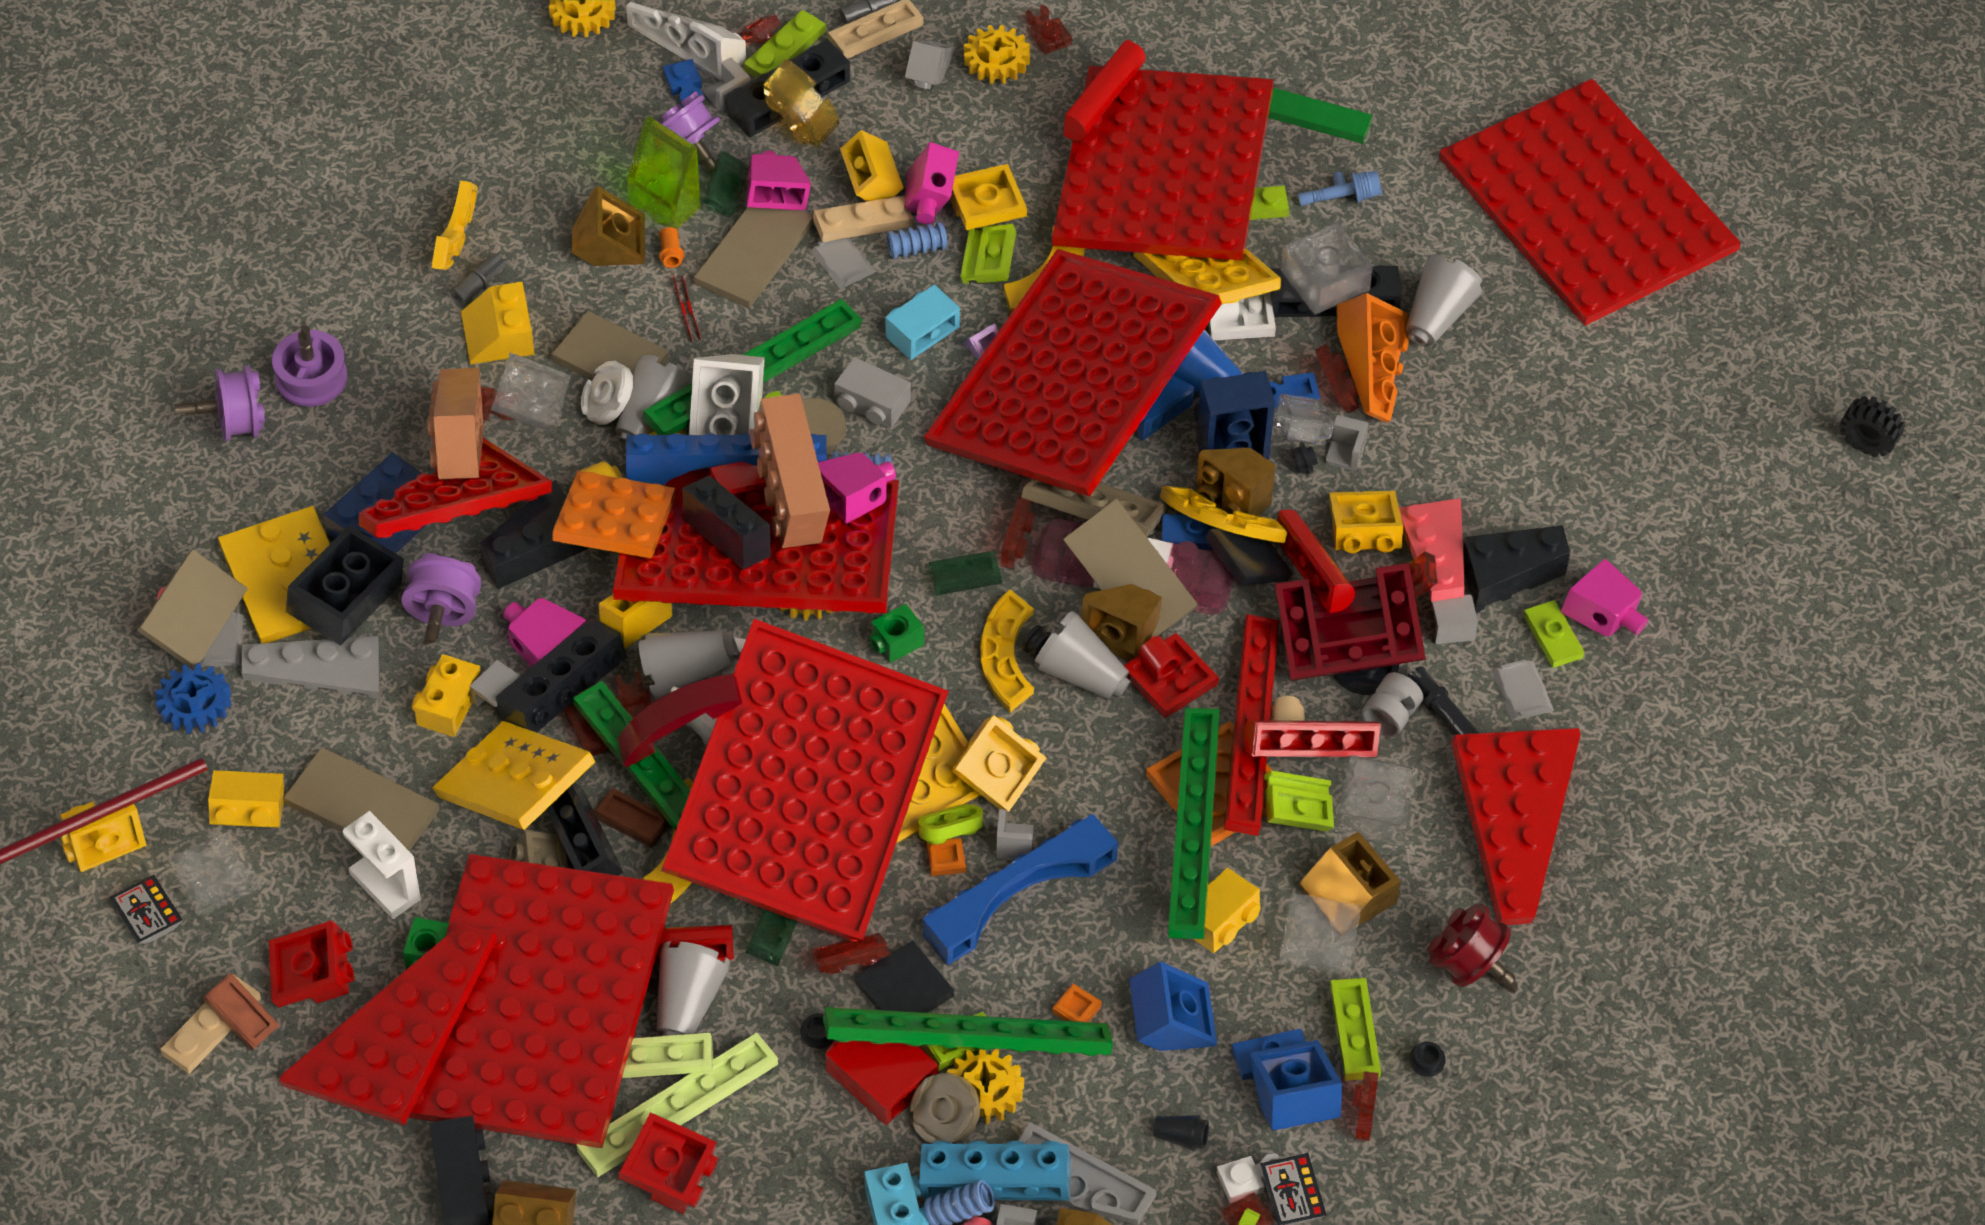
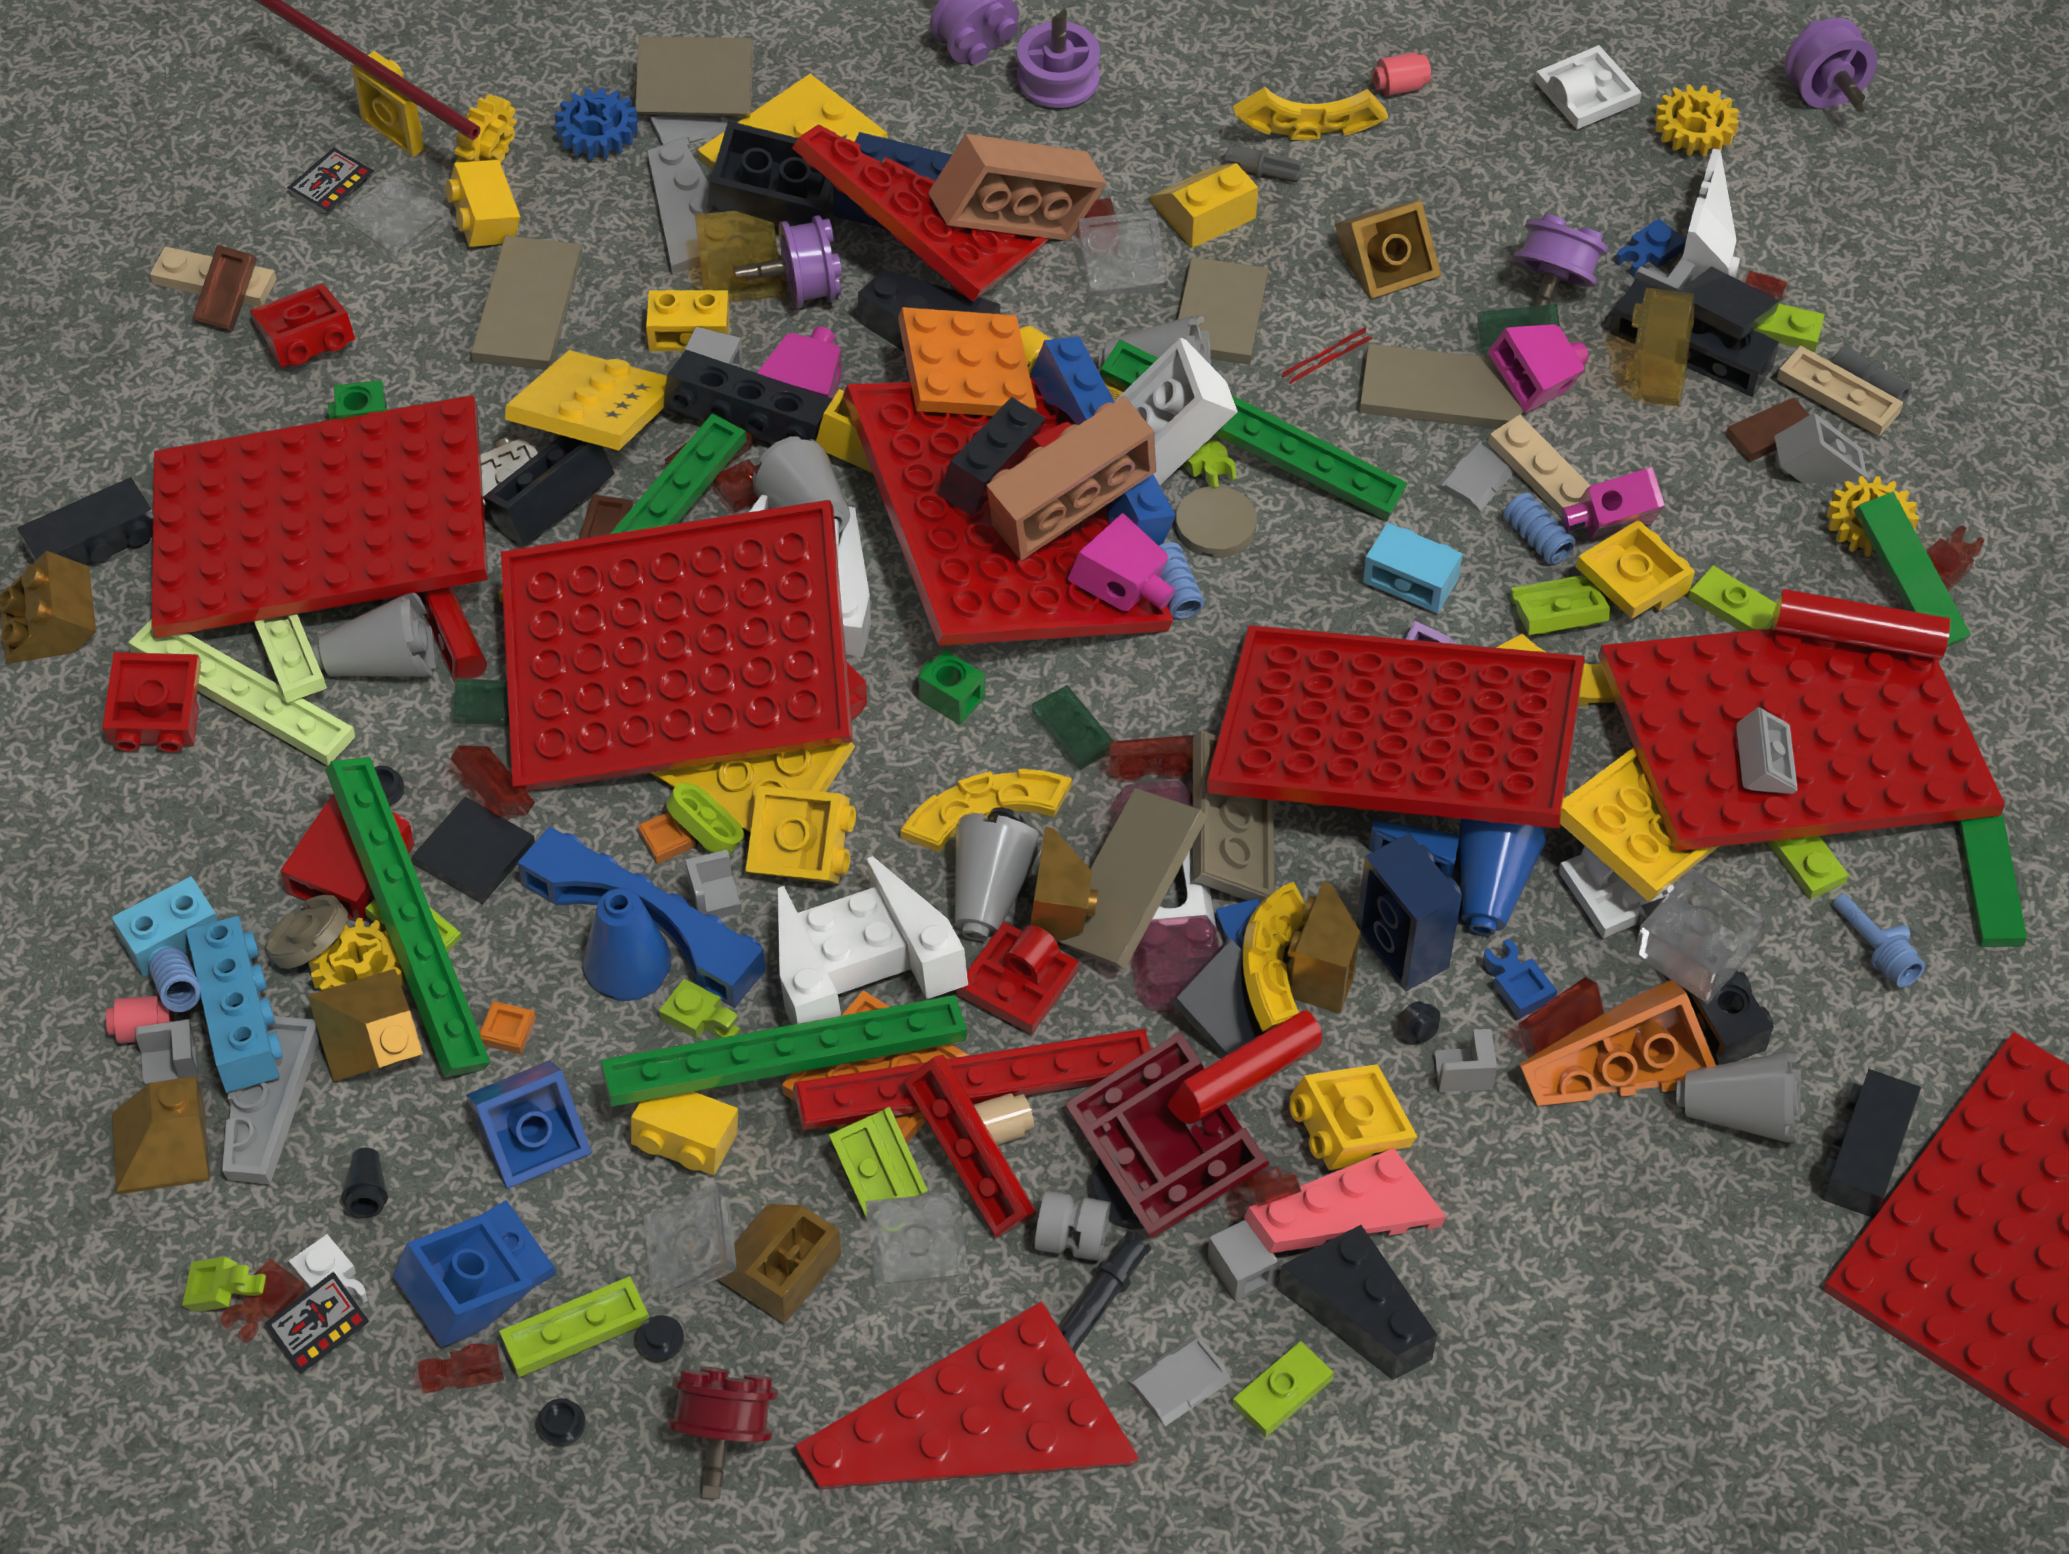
camera: 70 degrees right, 0 degrees up
red wing [279,923,498,1126] -> none
white panel [343,811,421,919] -> none
white tile [581,361,633,425] -> none
dark red slope [618,674,742,768] -> none
clear neon green slope [627,116,701,229] -> none
orange pin [658,227,684,268] -> none
light grey brick [834,357,911,429] -> none
yellow brick [840,130,904,202] -> none
clear brick [1275,394,1333,446] -> none
dark pink torso [1561,559,1648,637] -> none
none -> pearl gold slope [307,969,423,1081]
none -> yellow gear [454,94,517,164]
none -> blue cone [583,888,672,1002]
none -> black plate [636,1315,684,1361]
none -> lime plate [659,979,741,1039]
none -> clear yellow slope [695,211,783,303]
none -> white wedge [778,856,968,1025]
none -> coral brick [1372,52,1431,96]
none -> white plate [1535,45,1642,129]
none -> black tile [1672,267,1780,340]
none -> lime plate [1688,565,1777,631]
none -> copper tile [1726,397,1809,463]
none -> light grey slope [1736,707,1797,794]
none -> black brick [1820,1069,1921,1218]
none -> green tile [1854,491,1971,648]

